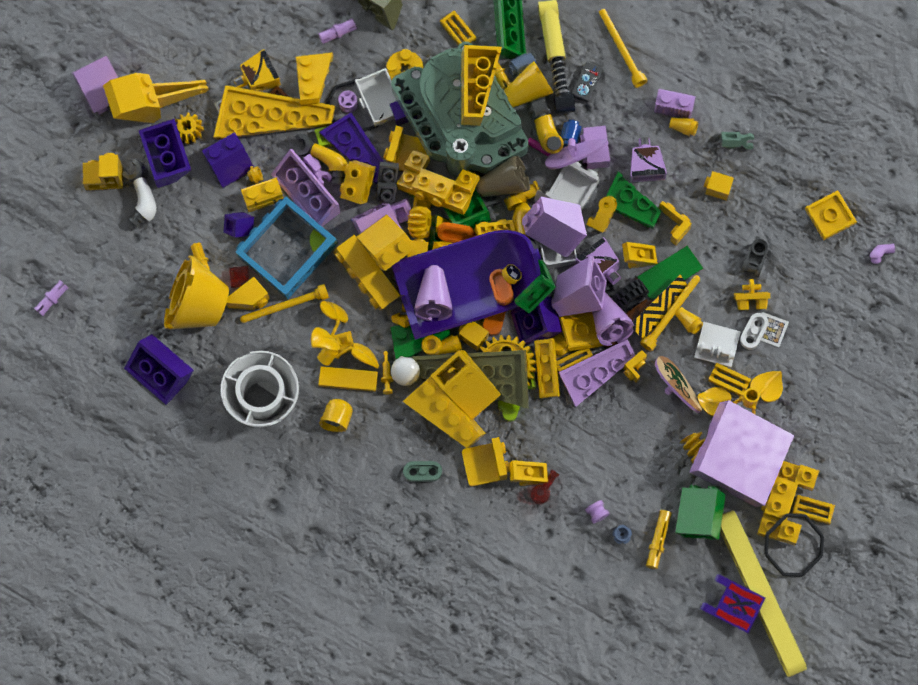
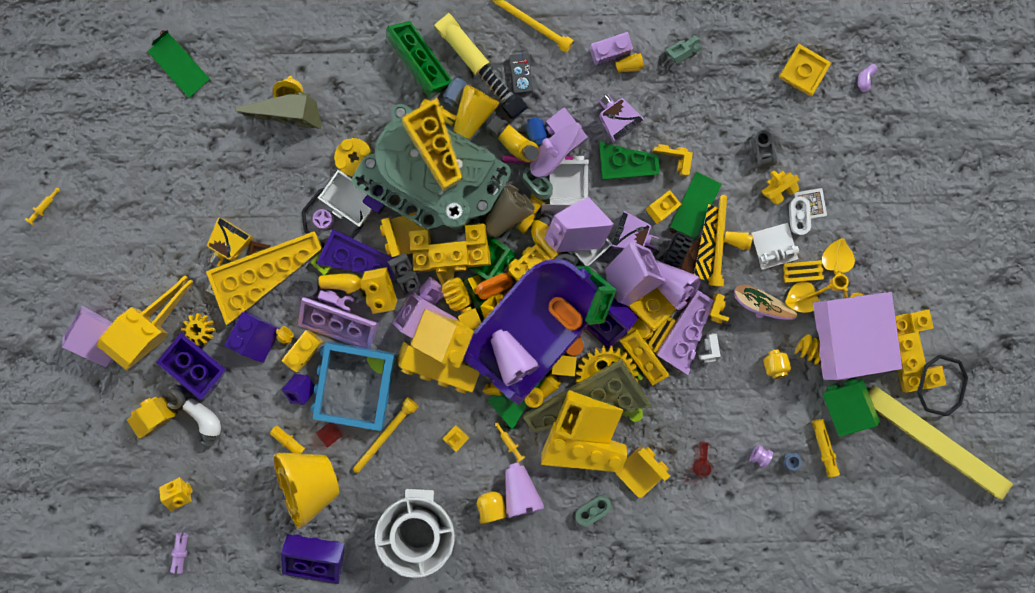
camera: 35 degrees left, 15 degrees up
yellow slope [226,277,270,310] -> none
yellow wing [296,52,333,105] -> none
yellow plant [311,301,379,369] -> none
lavender pin [318,18,357,44] -> none
yellow tile [318,366,378,392] -> none
white hair [391,356,420,386] -> none
yellow tile [440,10,477,46] -> none
tile [502,264,522,284] -> none
yellow slope [509,460,548,486] -> none
yellow leg [586,196,617,233] -> none
flag [701,574,766,633] -> none
yellow brick [704,171,734,201] -> none
yellow tile [792,495,835,525] -> none
none -> yellow brick [159,477,192,511]
none -> lavender cone [505,463,545,518]
none -> sand green plate [522,168,553,200]
none -> white bracket [698,333,721,362]
none -> yellow head [763,350,791,379]

